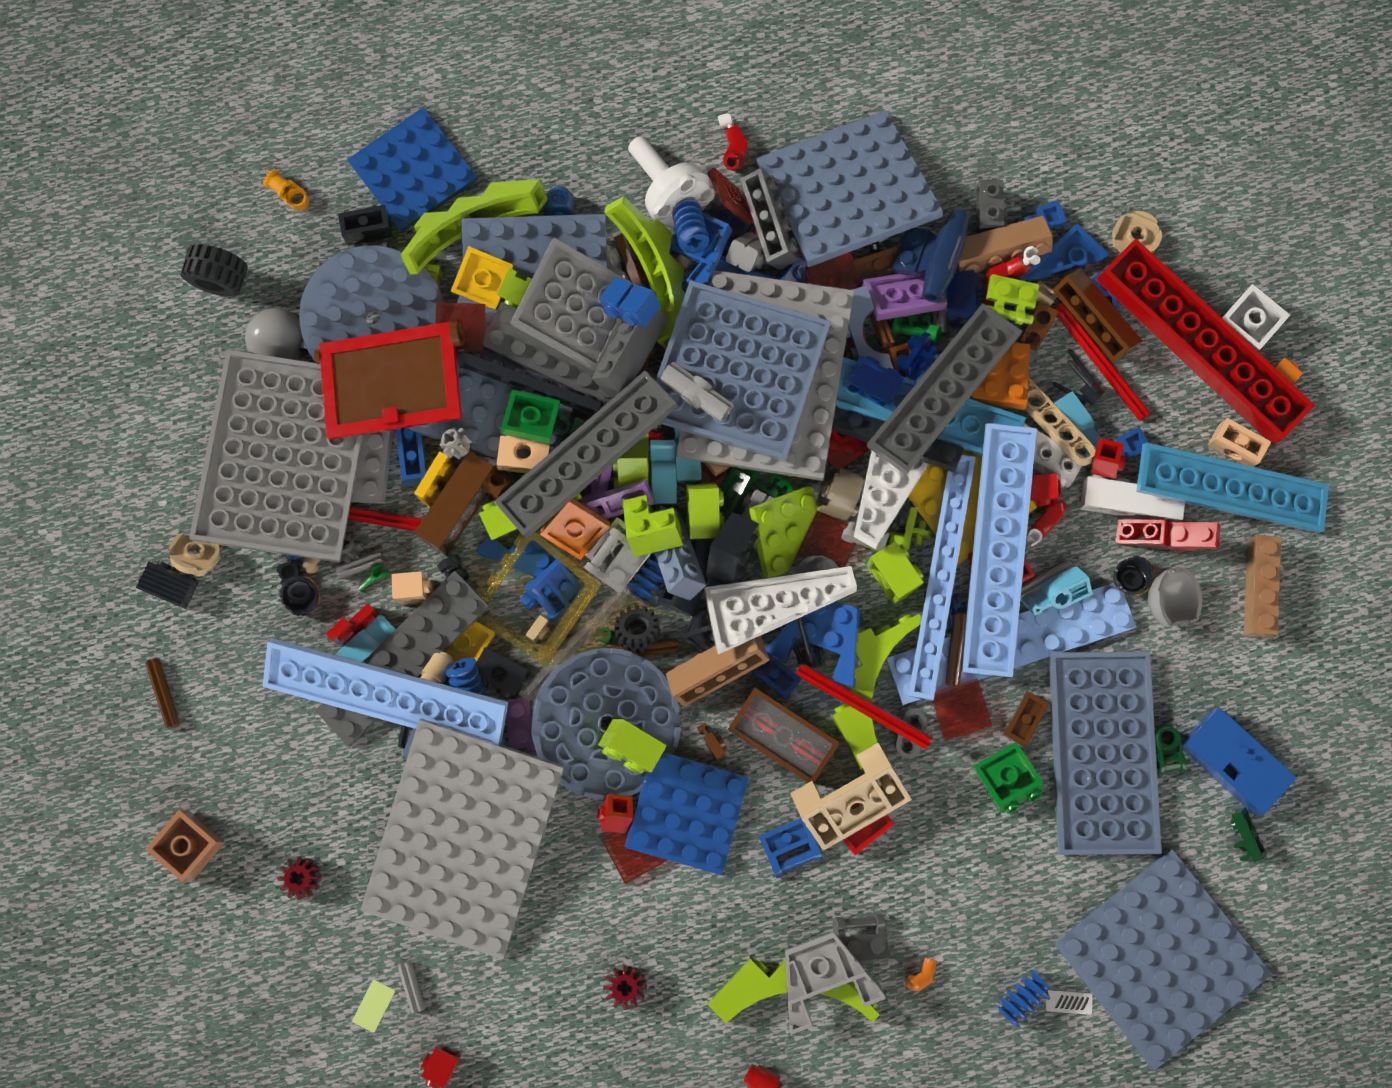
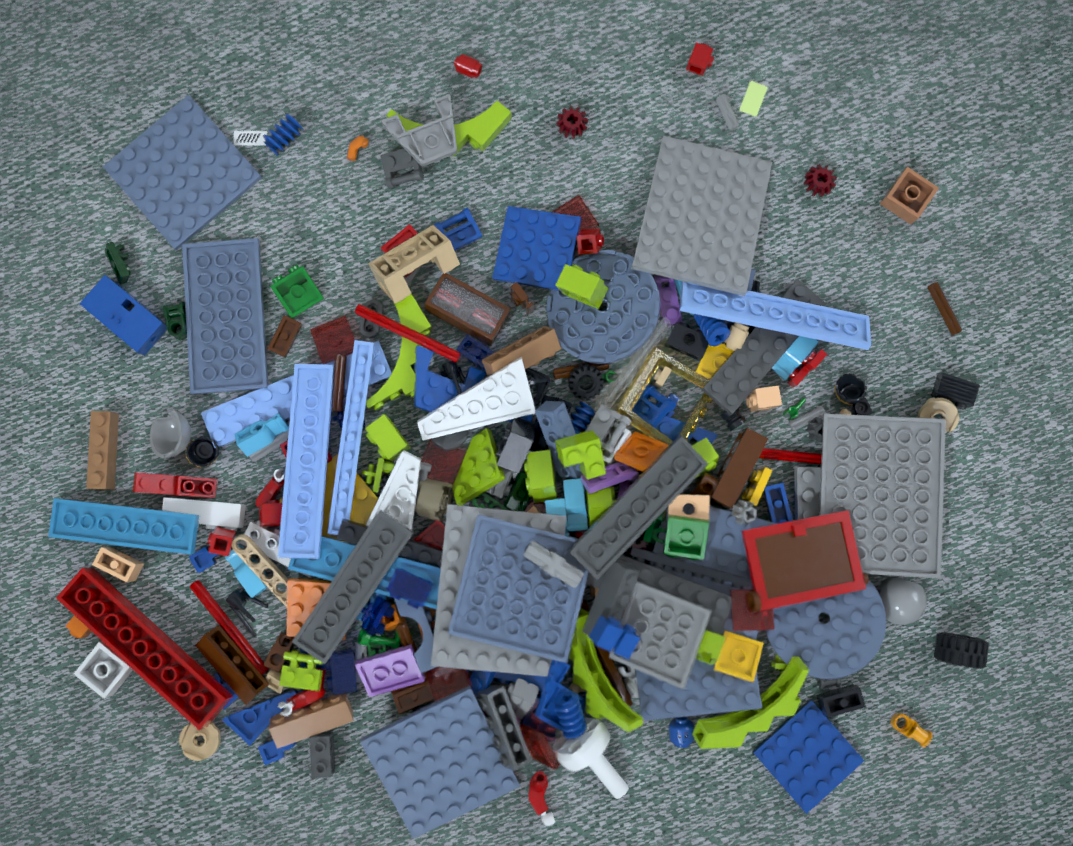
camera: 170 degrees right, 5 degrees up
dark blue plate [893,209,969,303] -> none

